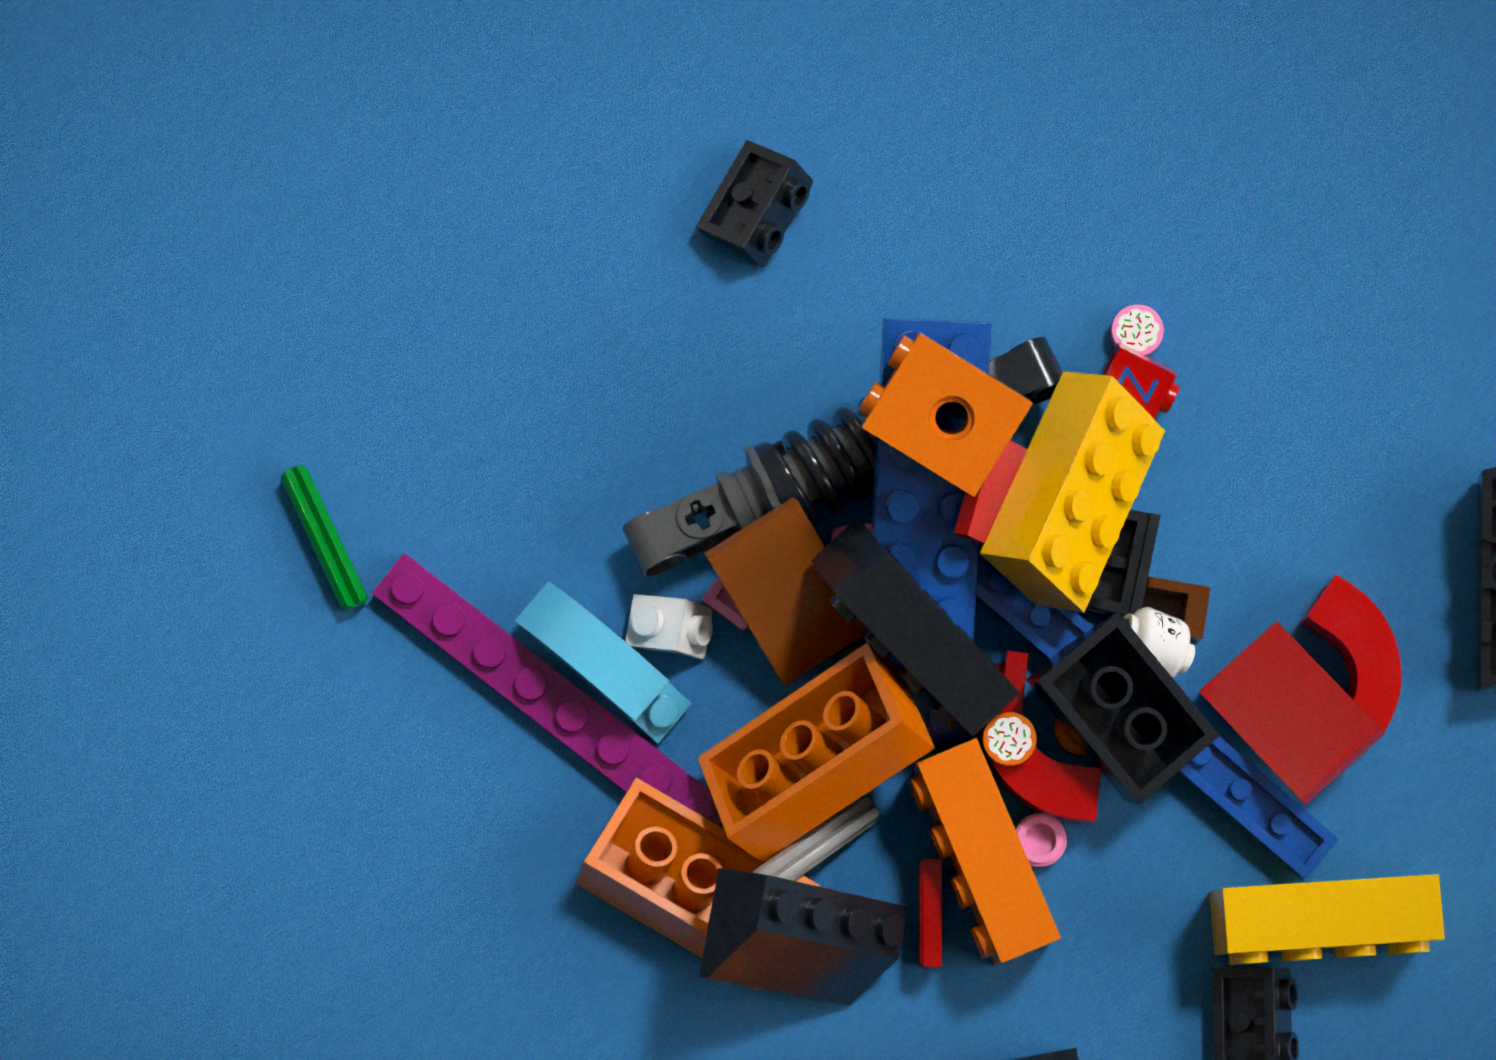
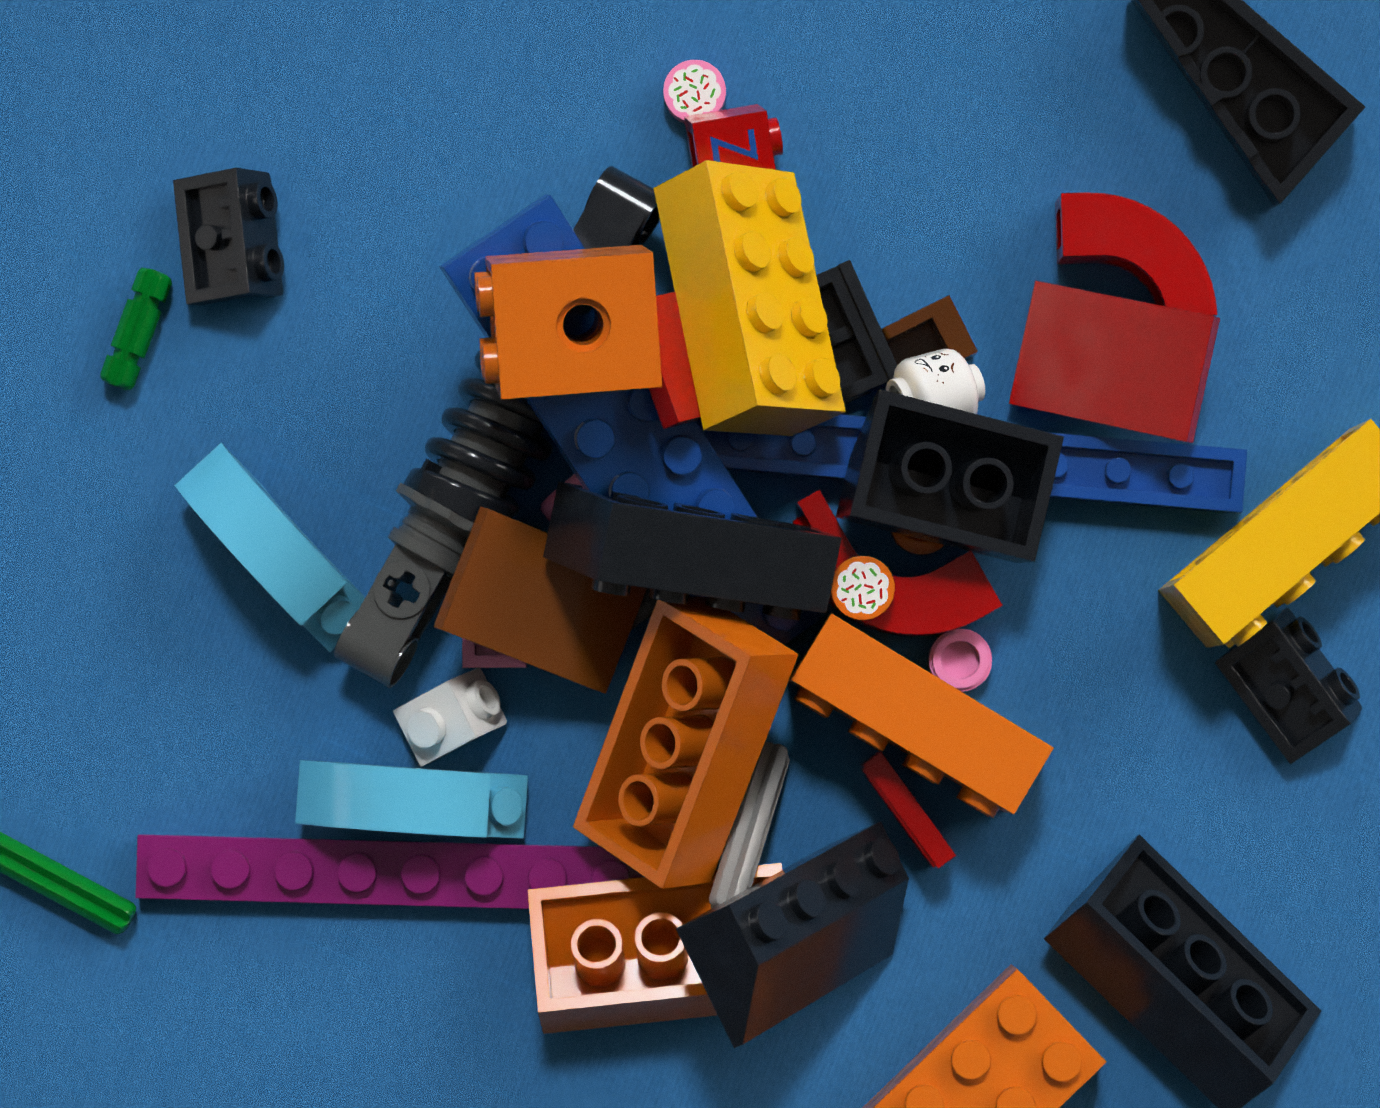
camera: 35 degrees left, 5 degrees up
none -> green axle [100,267,172,390]
none -> medium azure arch [174,443,365,652]

